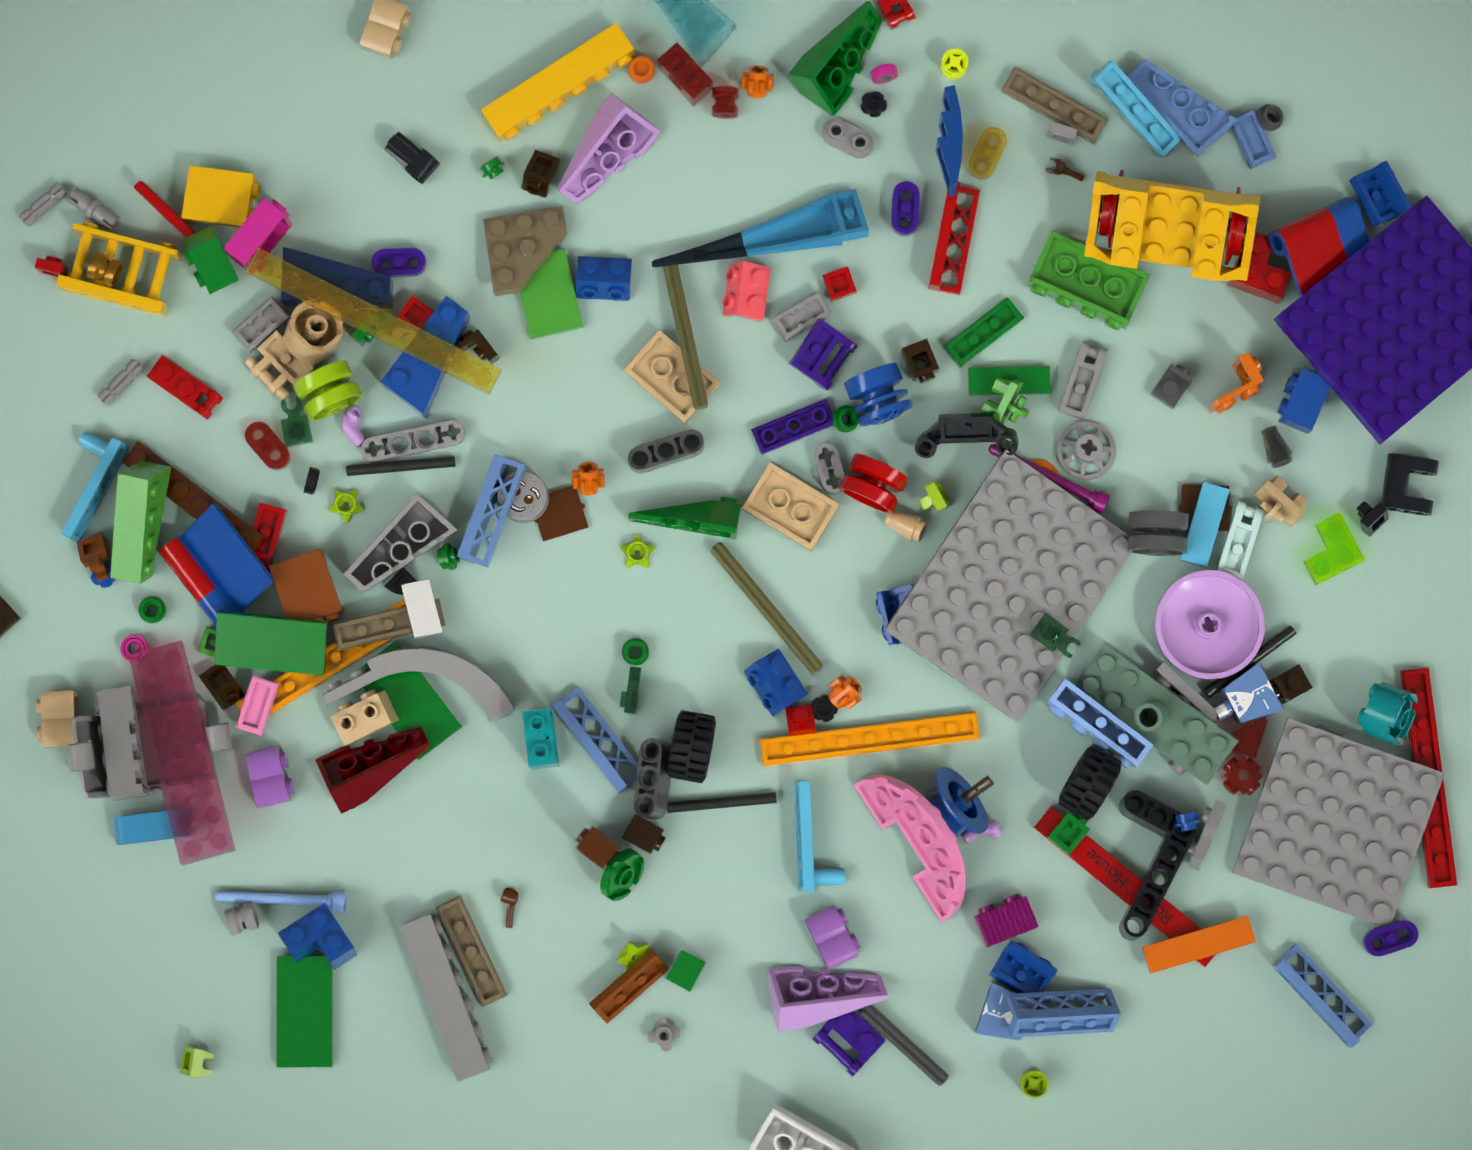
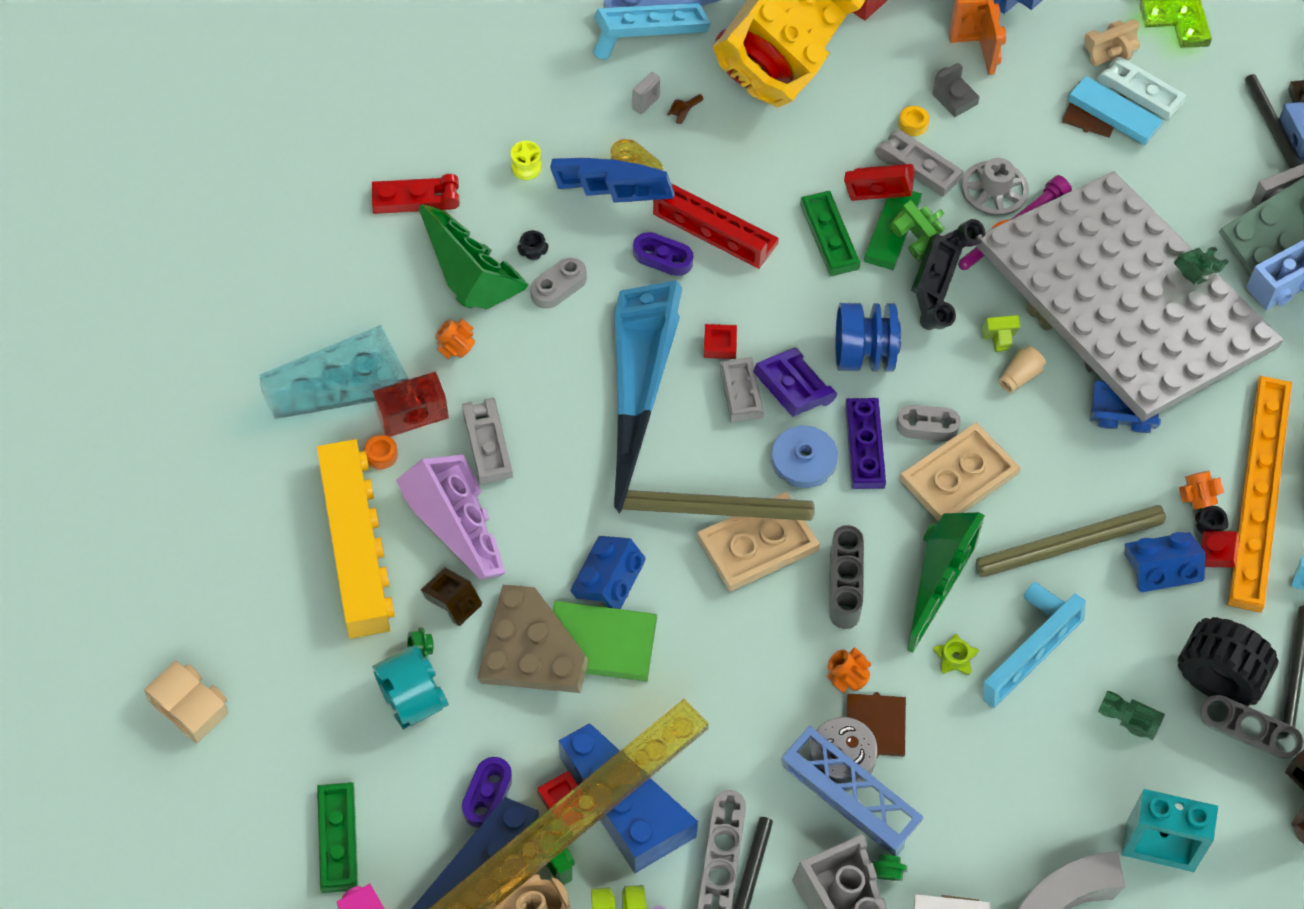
camera: 70 degrees left, 25 degrees down
black piece [384,132,440,185] -> none
dark brown bracket [457,329,500,365] -> none
medium blue fence [551,687,638,793] -> none
green plate [622,638,649,666] -> none
clear red wheel [712,86,739,119] -> none
coral bracket [722,261,771,321] -> none
green plate [832,405,859,433] -> none
red wheel [839,453,909,514] -> none
dark pink tile [870,64,899,84] -> none
dark brown brick [901,339,939,384] -> none
dark tan tile [1001,67,1108,144] -> none
bright green bracket [1027,231,1150,330] -> none
dark grey wheel [1128,510,1189,556] -> none
lavender dish [1154,570,1265,680] -> none
clear smoke cone [1261,426,1293,468] -> none
none -> green tile [317,782,358,893]
none -> teal brick [372,645,449,730]
none -> light grey plate [462,398,513,484]
none -> medium blue plate [771,425,838,488]
none -> red panel [844,164,915,201]
none -> yellow tile [898,106,930,136]
none -> medium azure piece [983,582,1086,708]

